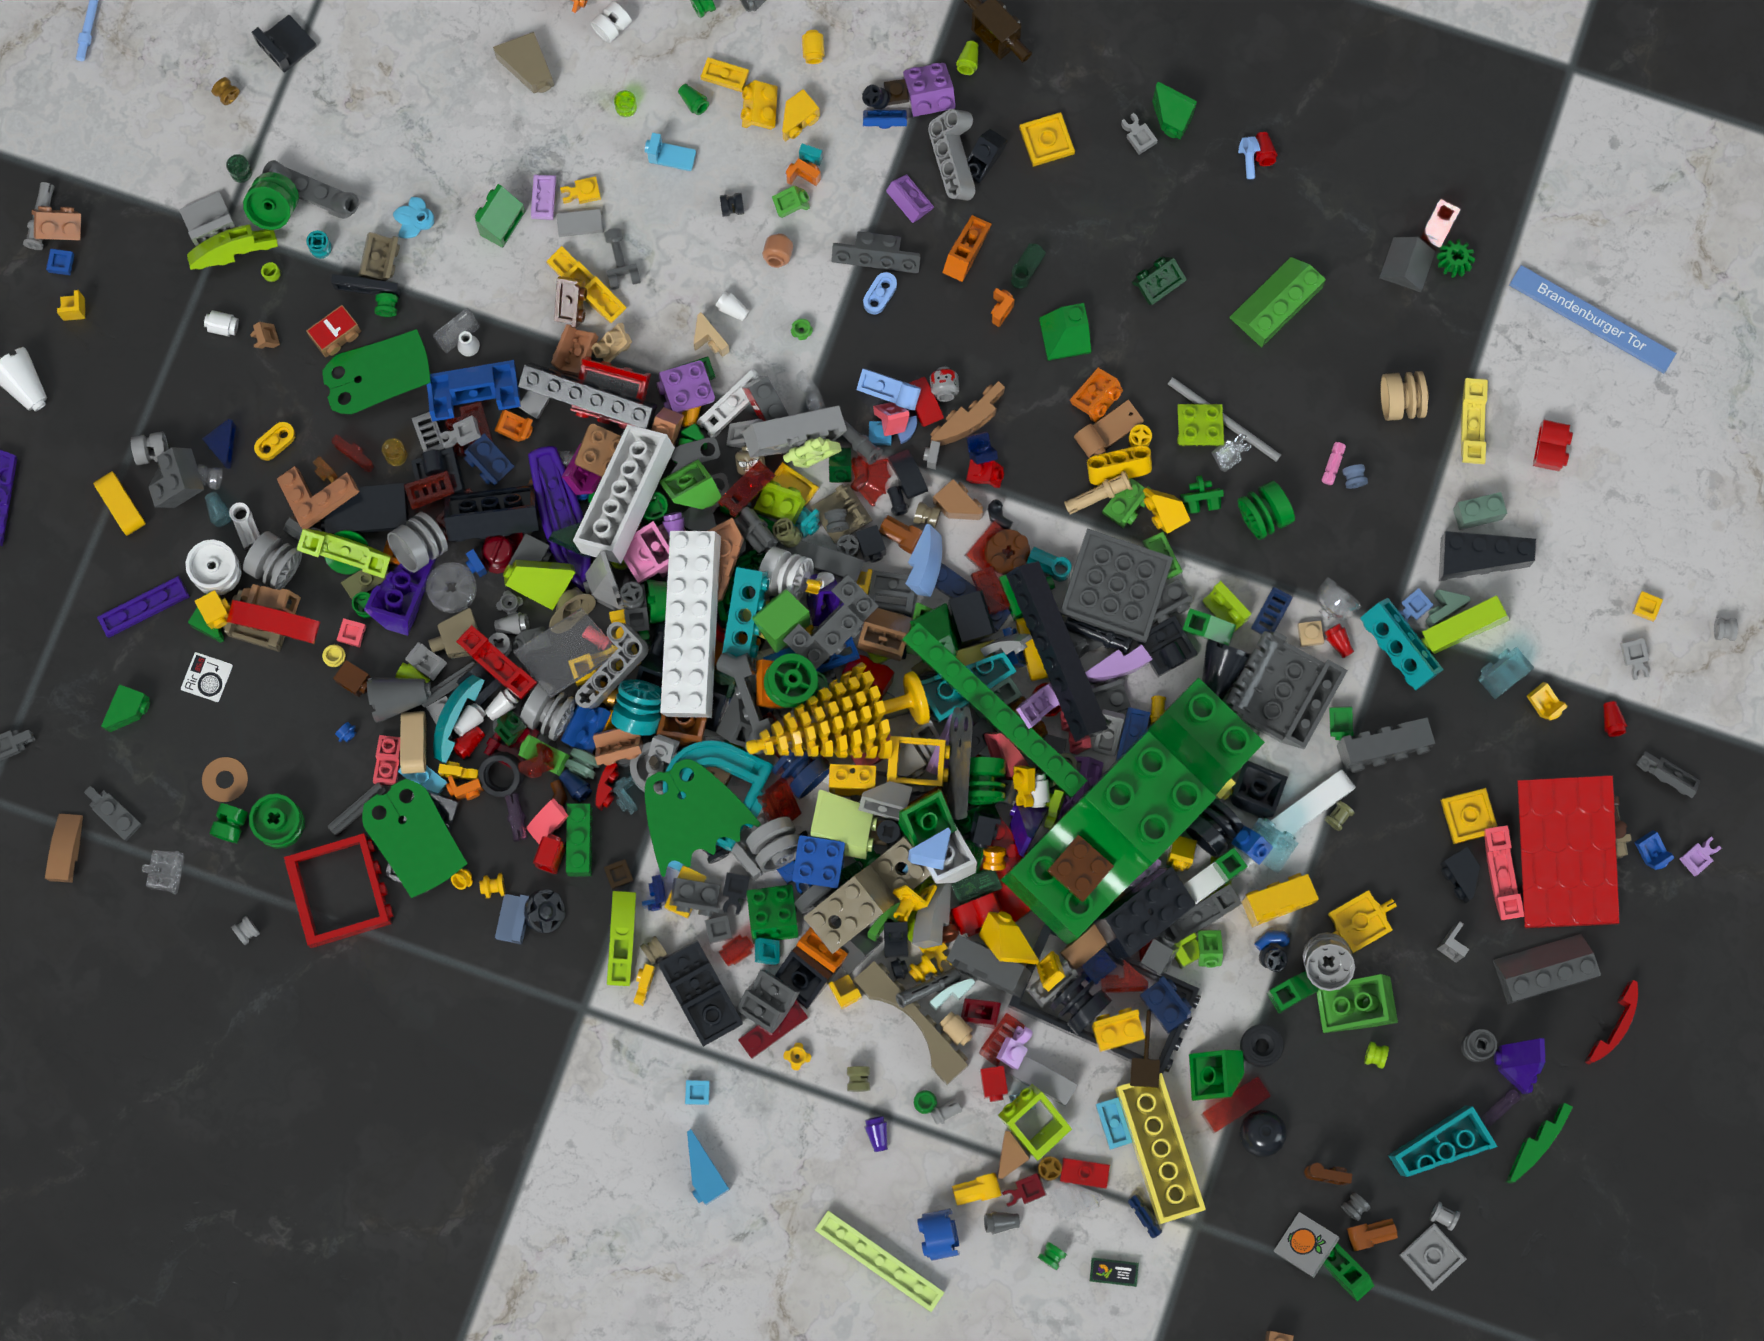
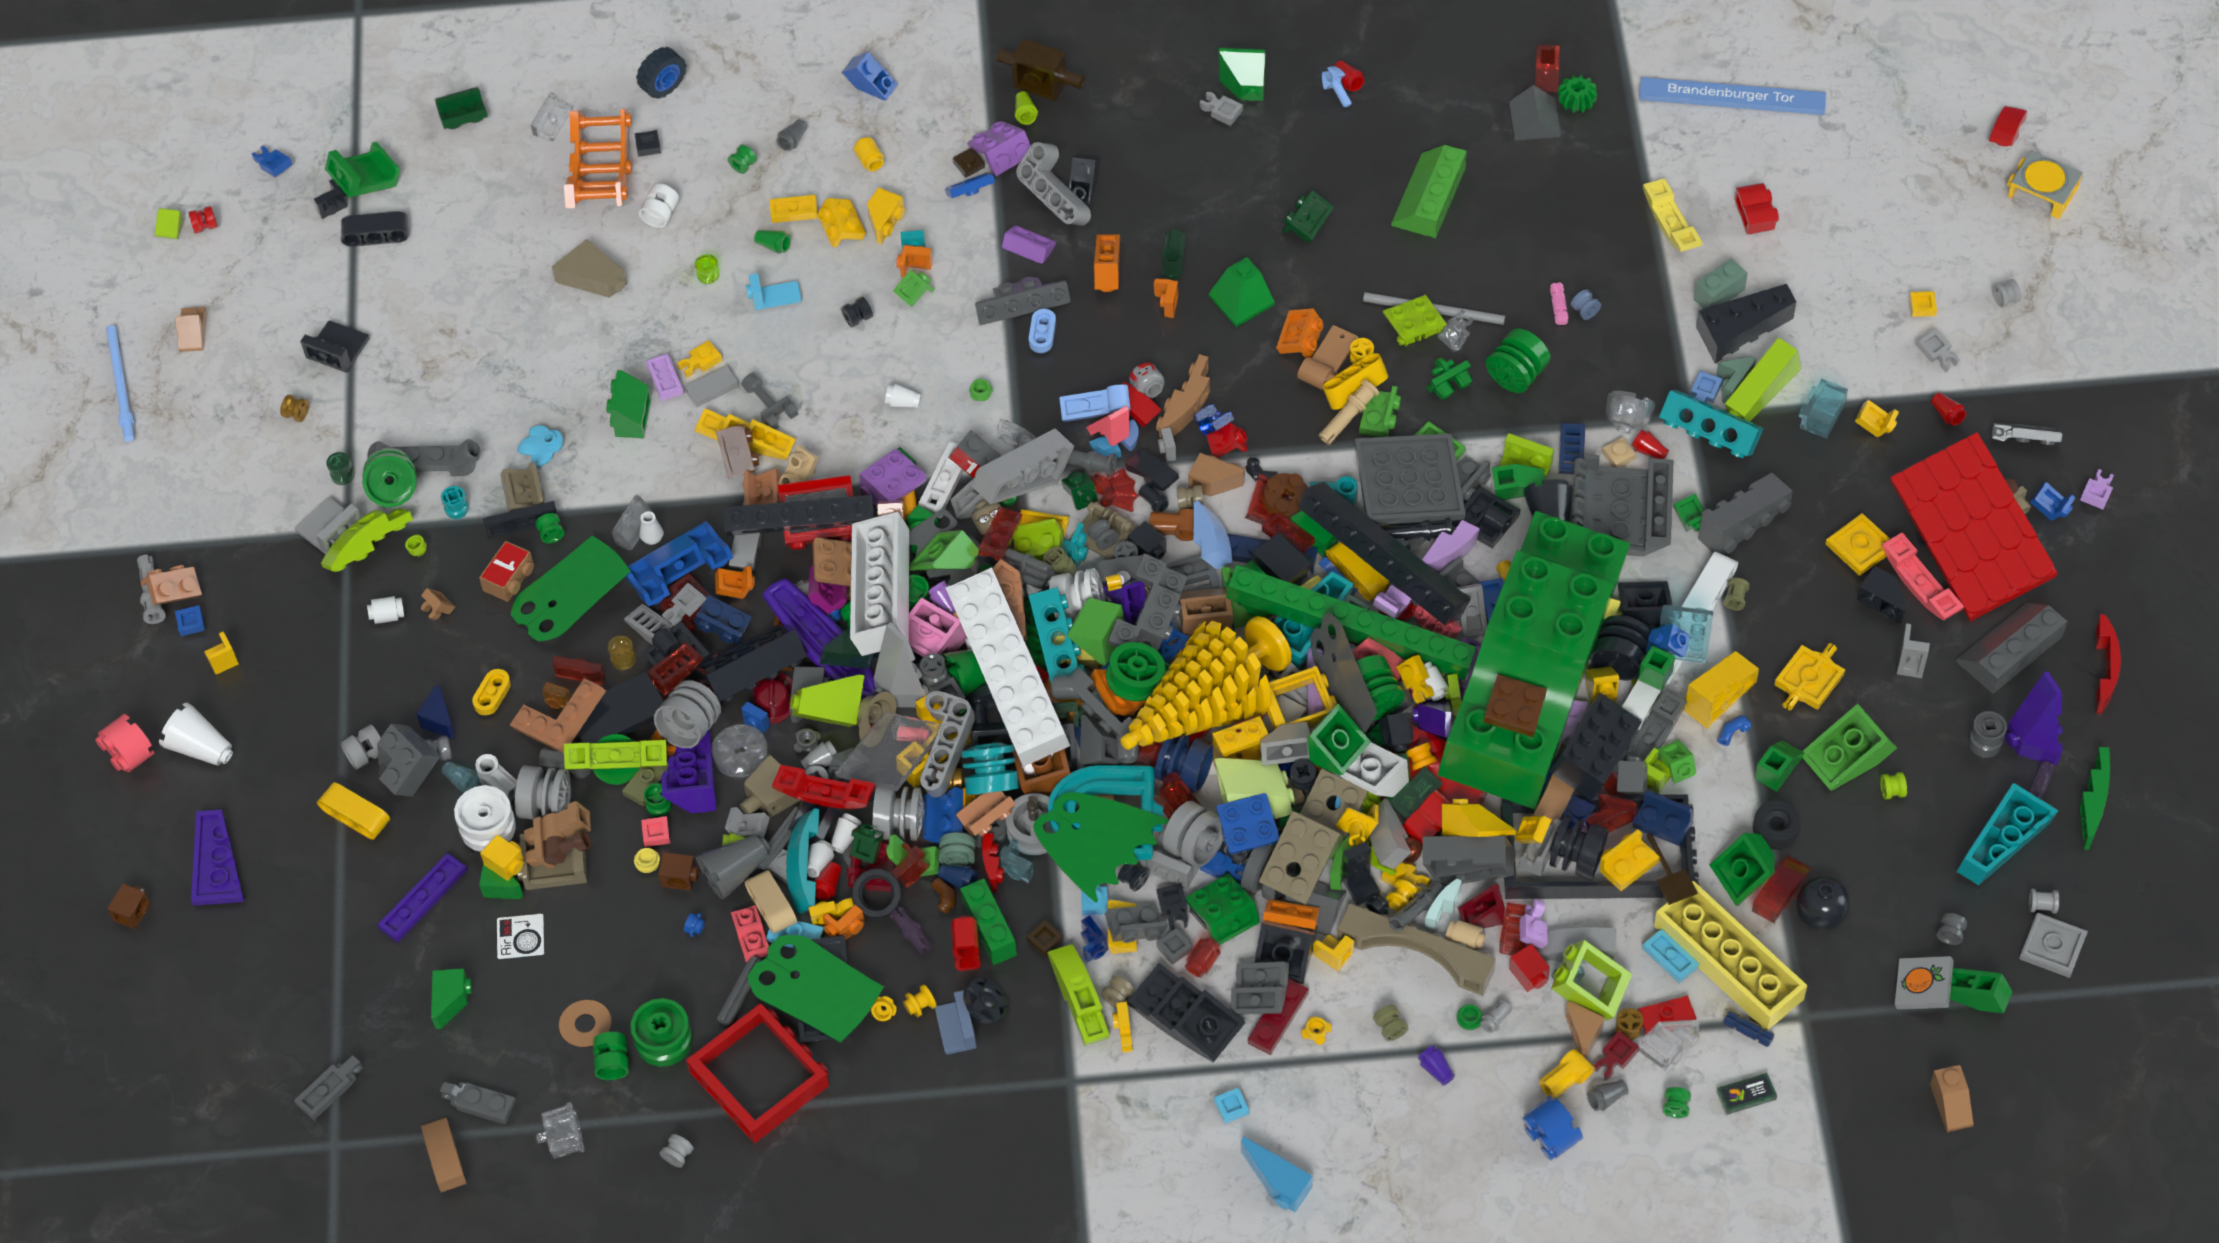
camera: 20 degrees left, 20 degrees down
red slope [226,600,320,644] -> none
coral slope [526,798,568,844] -> none
light grey bracket [648,734,680,764] -> none
tan slope [694,312,730,357] -> none
teal plate [755,938,780,965] -> none
nougat head [762,234,793,268] -> none
yellowish green plate [783,437,842,468] -> none
yellowish green plate [815,1211,945,1312] -> none
black wheel [862,85,890,110] -> none
light blue slope [908,828,951,870] -> none
light grey slope [980,634,1032,657] -> none
yellow tile [1019,112,1075,167] -> none
yellow slope [1143,488,1191,534] -> none
black wheel [1259,945,1288,972] -> none
light grey wheel [1302,932,1355,991] -> none
reddish brown plate [1304,1163,1353,1186] -> none
dark orange piece [1347,1219,1398,1252] -> none
tan wheel [1381,371,1429,421] -> none

